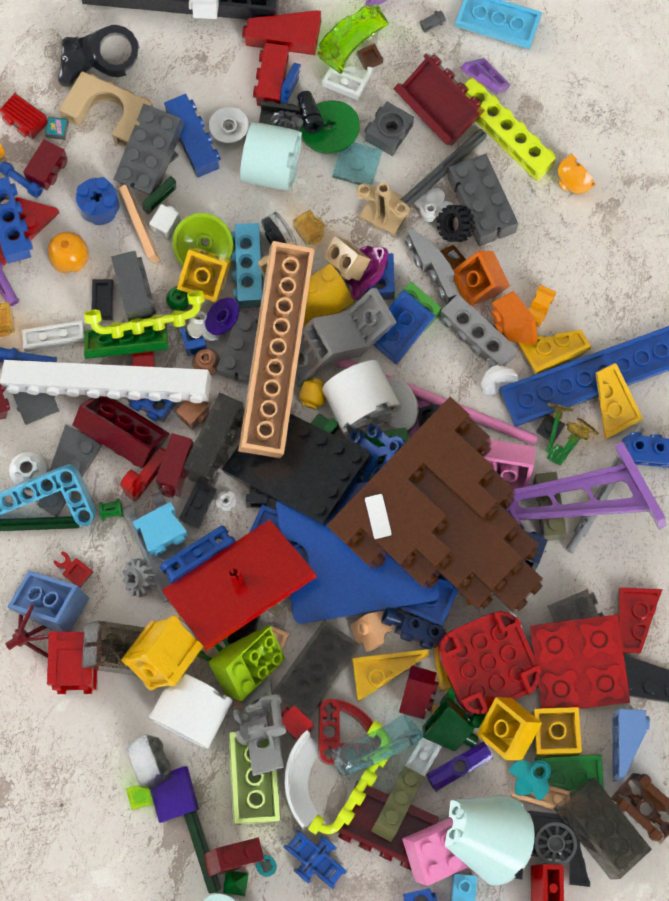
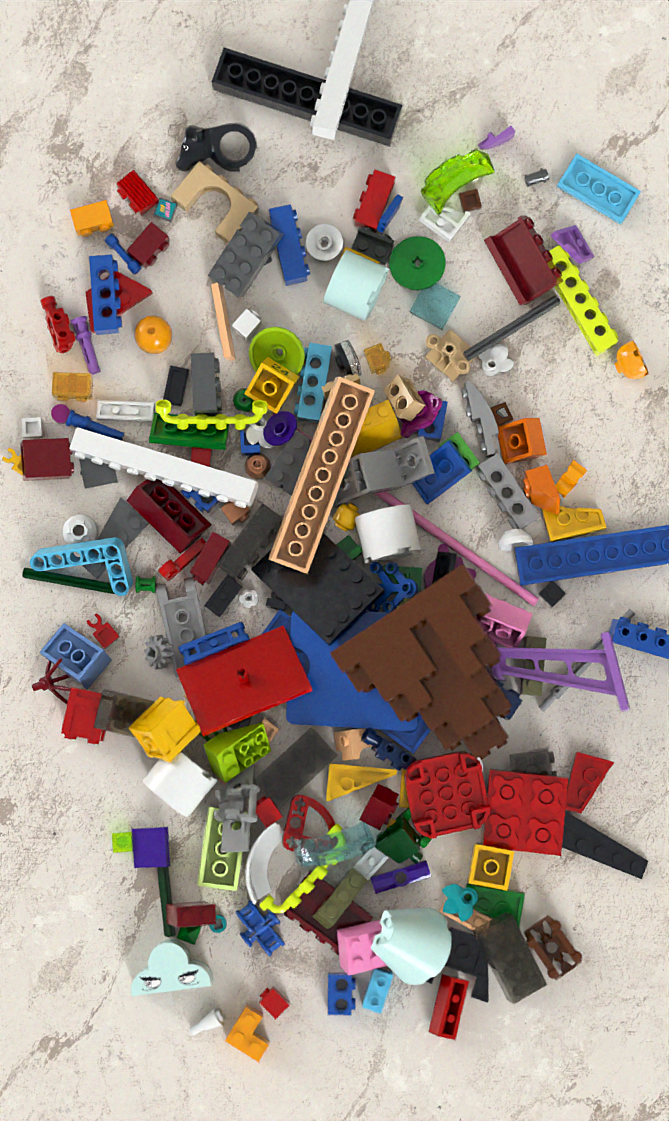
camera: 10 degrees right, 10 degrees up
blue brick [76,177,120,225] -> none
clear smoke brick [126,734,173,790] -> none
medium azure hips [132,502,188,556] -> none
dark green tile [142,176,176,214] -> none
red slope [242,10,322,55] -> none
dark grey gear [271,111,303,130] -> none
black axle [297,91,324,133] -> none
dark grey brick [364,101,414,156] -> none
white sticker [365,494,392,539] -> none
white piece [387,378,419,431] -> none
black tyre [437,205,475,242] -> none
dark grey piece [447,154,518,246] -> none
yellow brick [476,697,542,760] -> none
dark grey wheel [534,822,577,865] -> none
plant [545,403,599,466] -> none
yellow wing [596,363,643,439] -> none
medium blue slope [612,709,650,781] -> none

